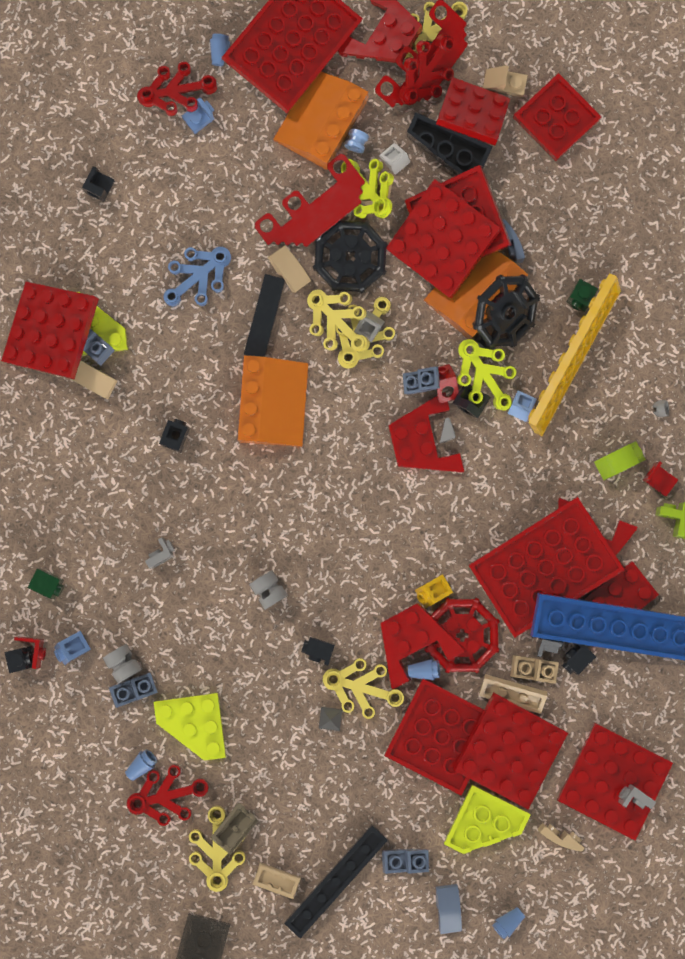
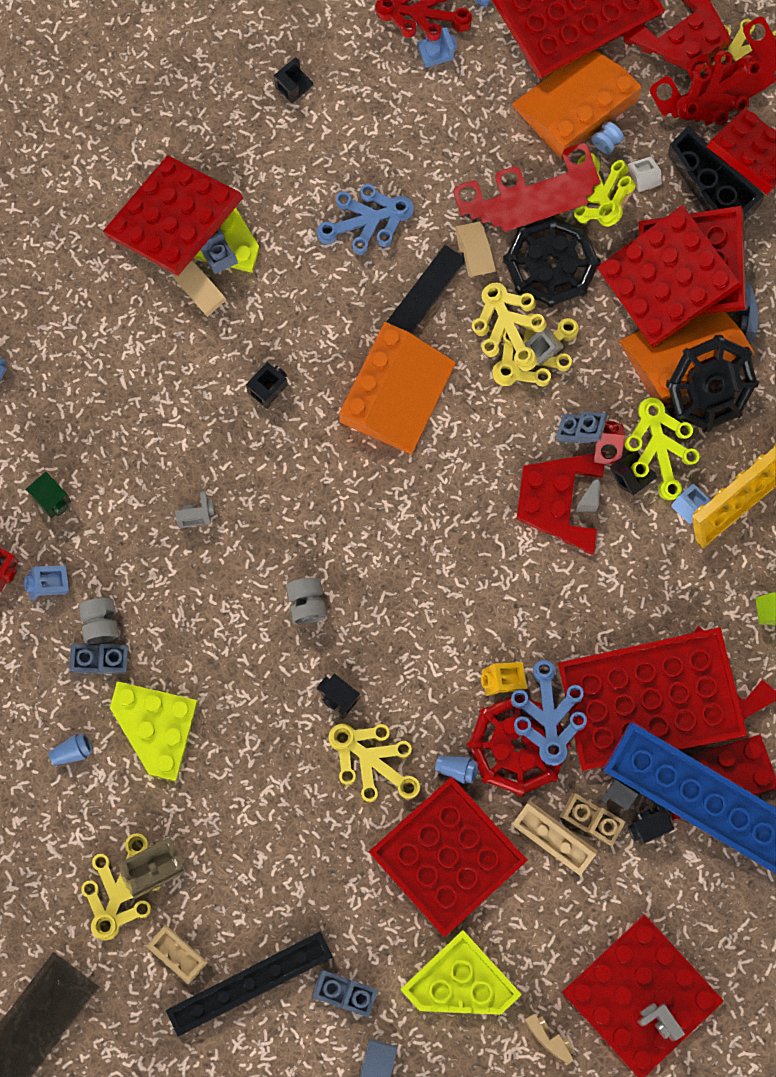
camera: 20 degrees right, 10 degrees down
red plant [127,764,209,826] -> none
dark grey slope [319,707,342,731] -> none
red wing [380,603,466,690] -> none
red plate [453,692,568,809] -> none
none -> medium blue plant [511,660,587,766]

